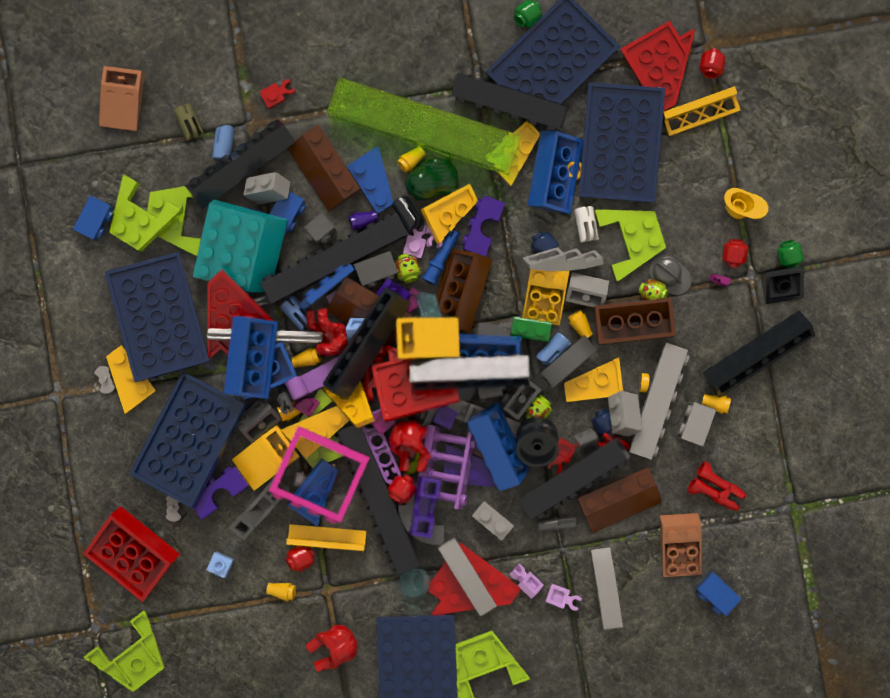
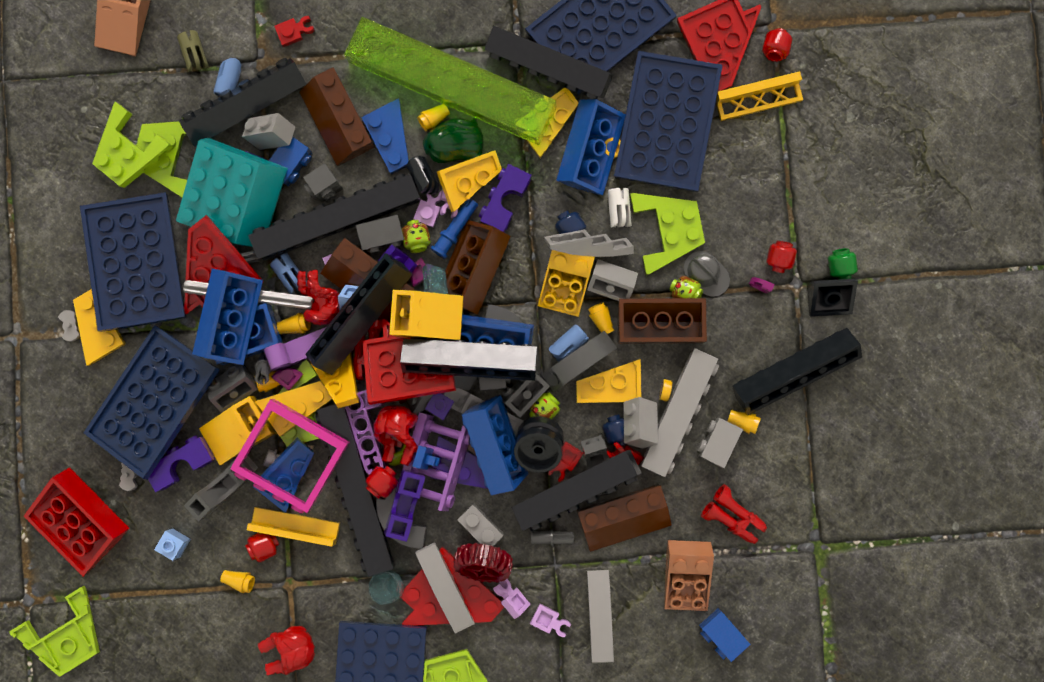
camera: 10 degrees right, 0 degrees up
blue brick [73,195,114,242] -> none
blue wing [298,264,354,310] -> none
dark purple cone [348,211,378,231] -> none
magenta tile [371,410,396,435] -> none
green brick [510,317,552,343] -> none
yellow piece [724,188,768,219] -> none
none -> blue tile [412,445,440,470]
none -> dark red gear [453,543,513,583]

